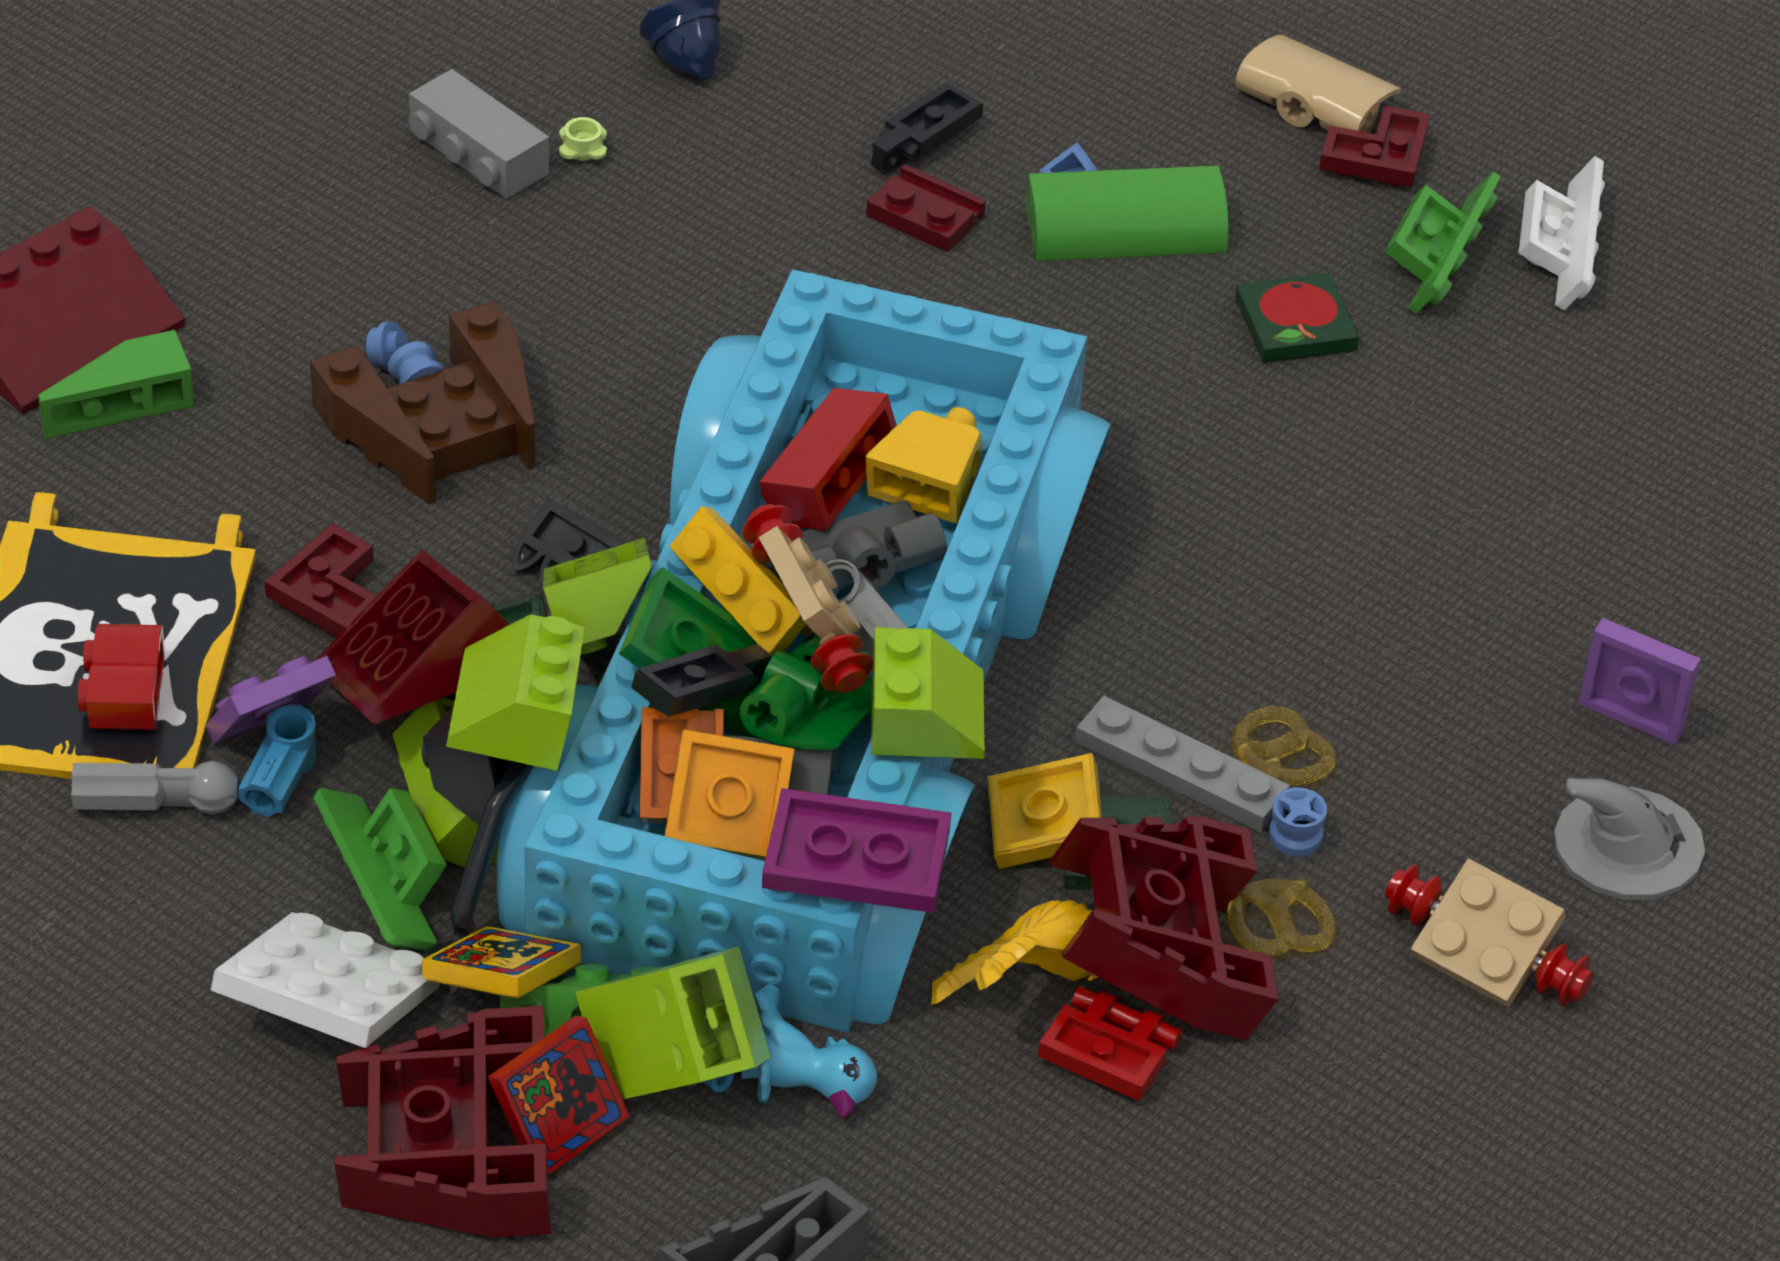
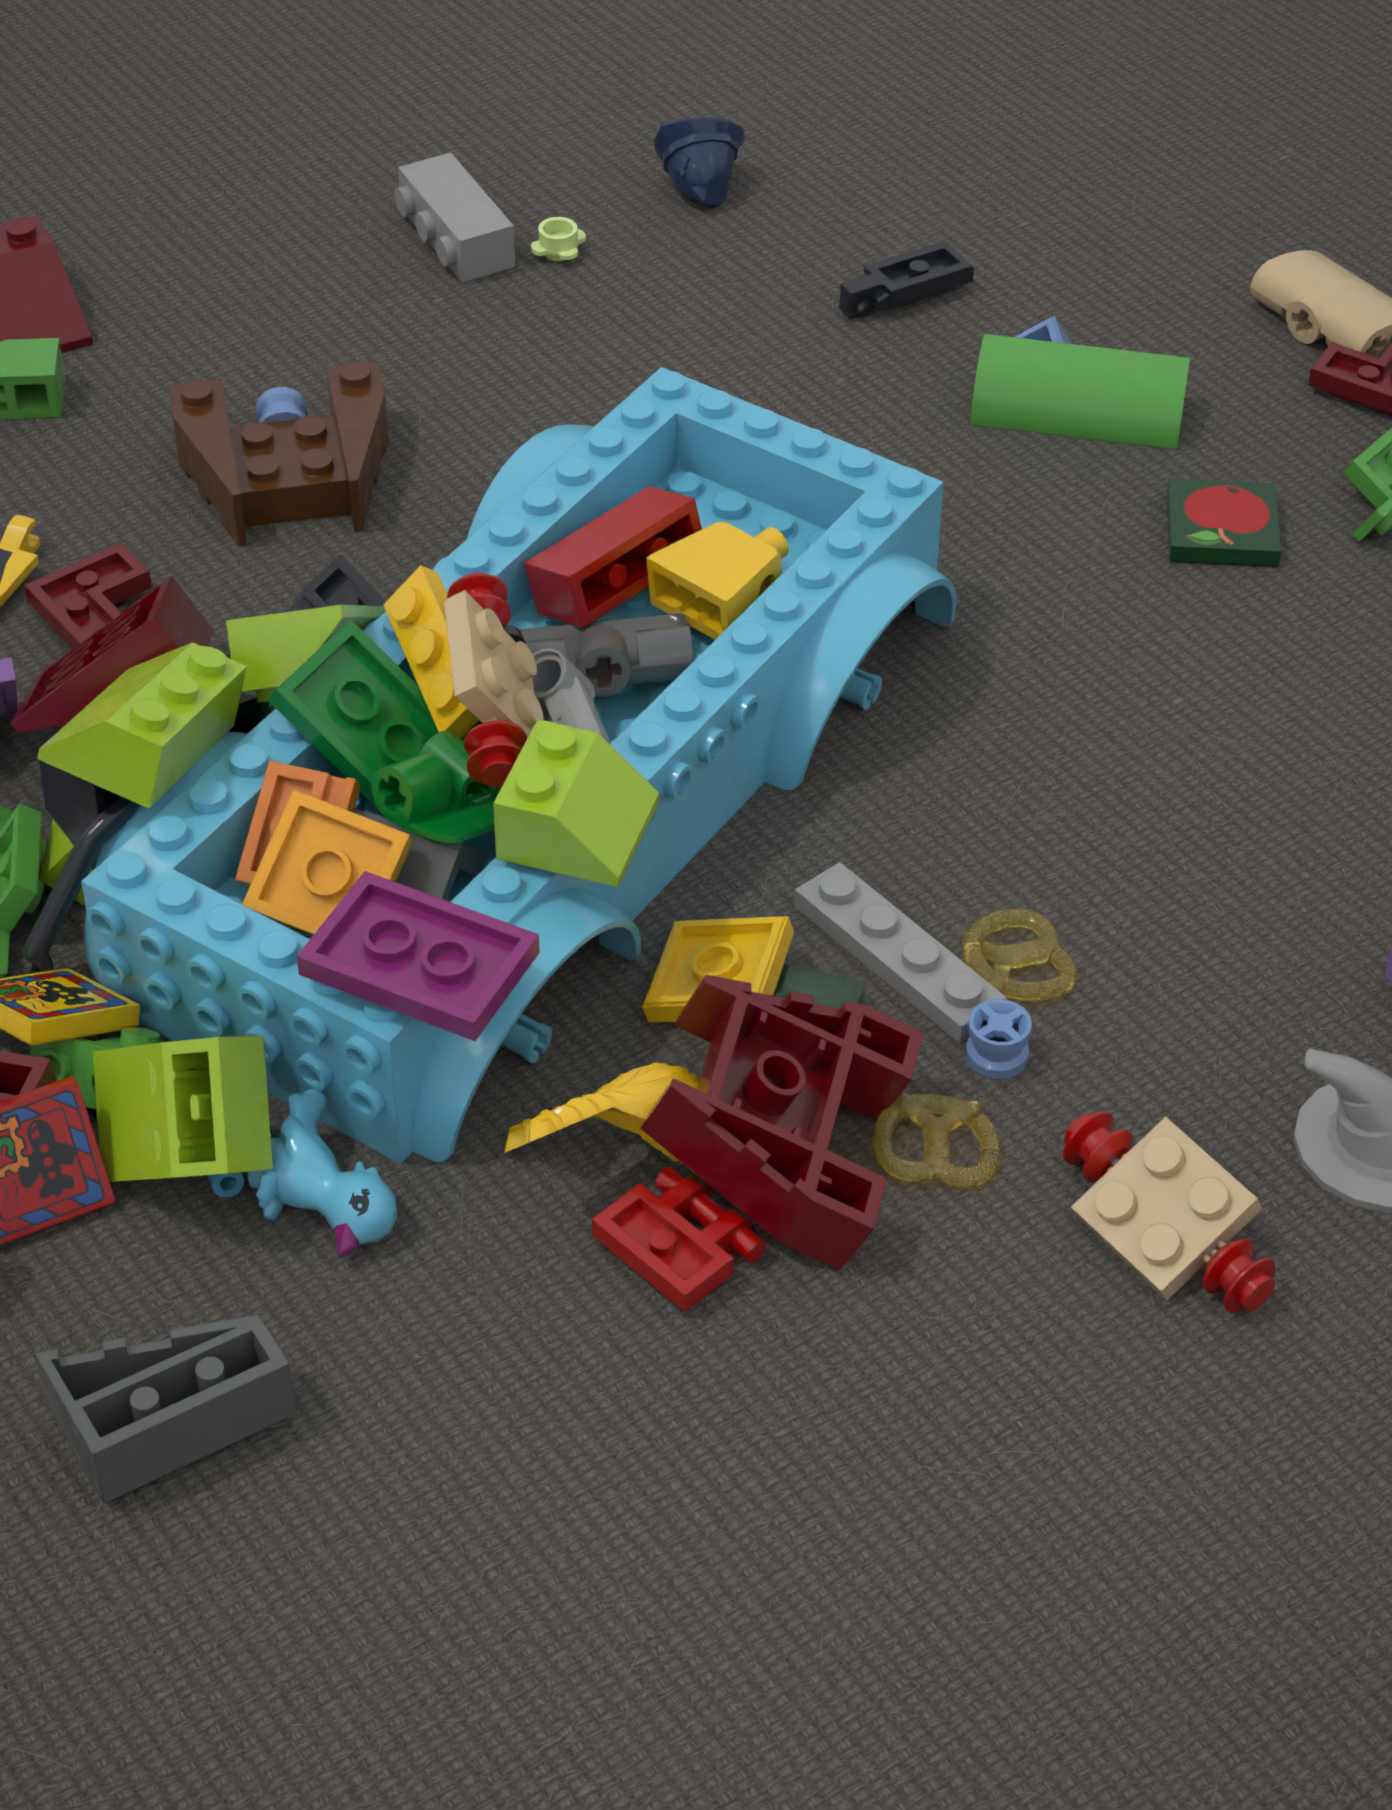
camera: 20 degrees right, 0 degrees up
medium blue plate [366,321,409,372] -> none
black hinge [631,644,772,717] -> none
dark red plate [866,164,986,253] -> none

